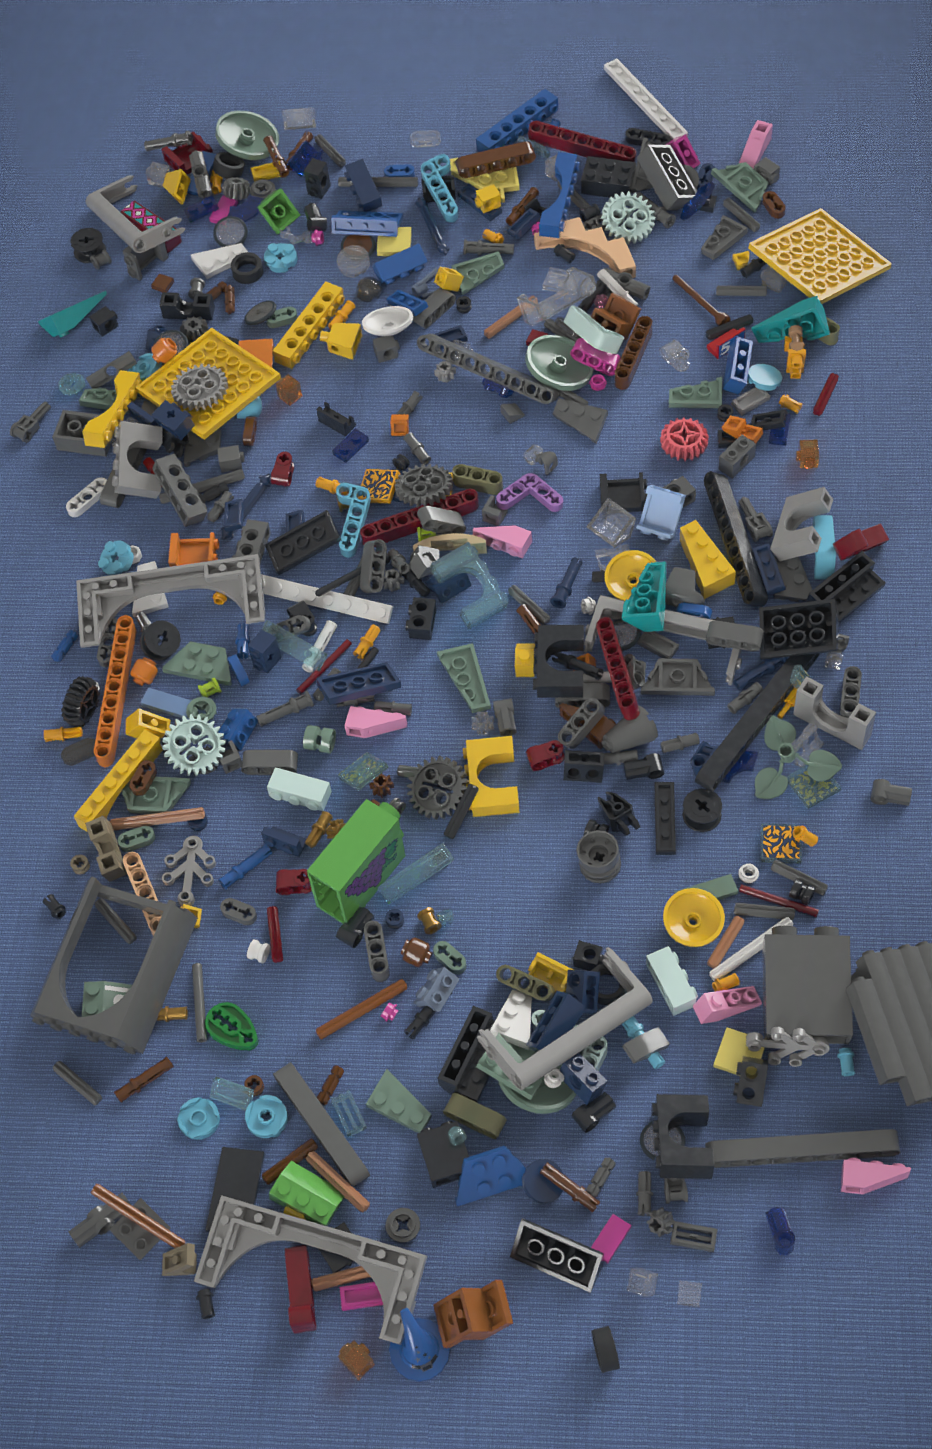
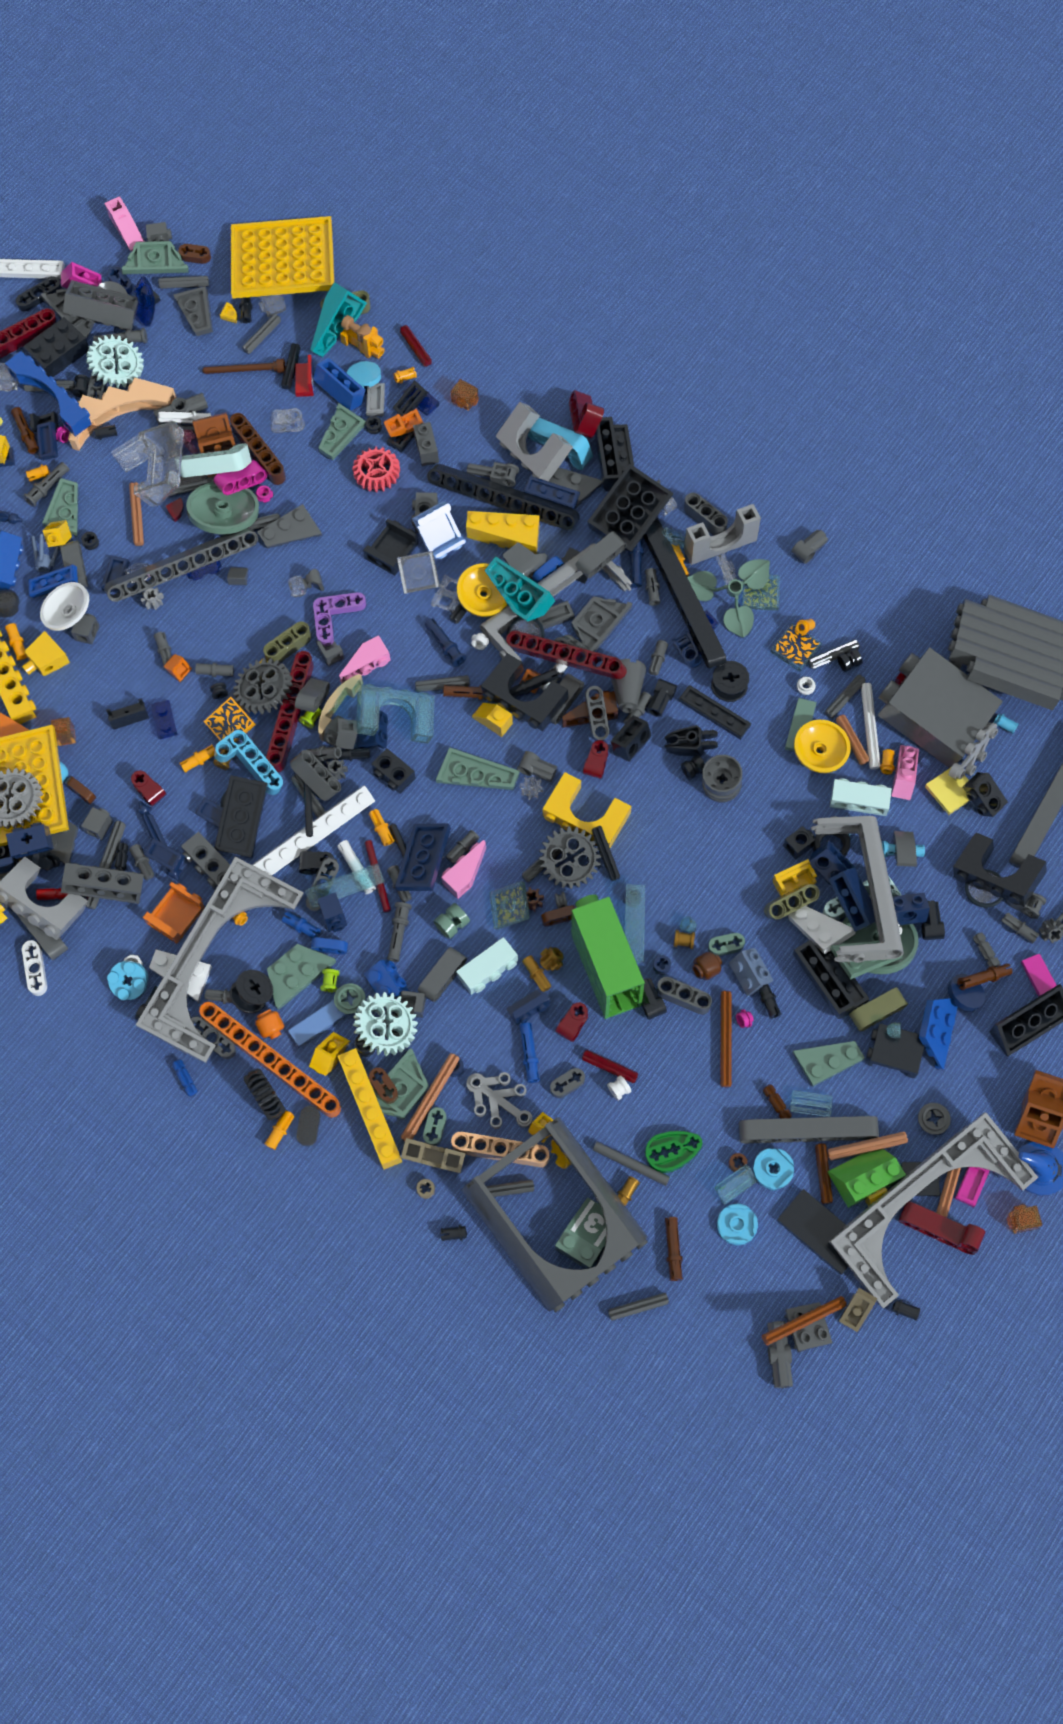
camera: 60 degrees left, 10 degrees up
dark red bar [739,884,819,917] -> none

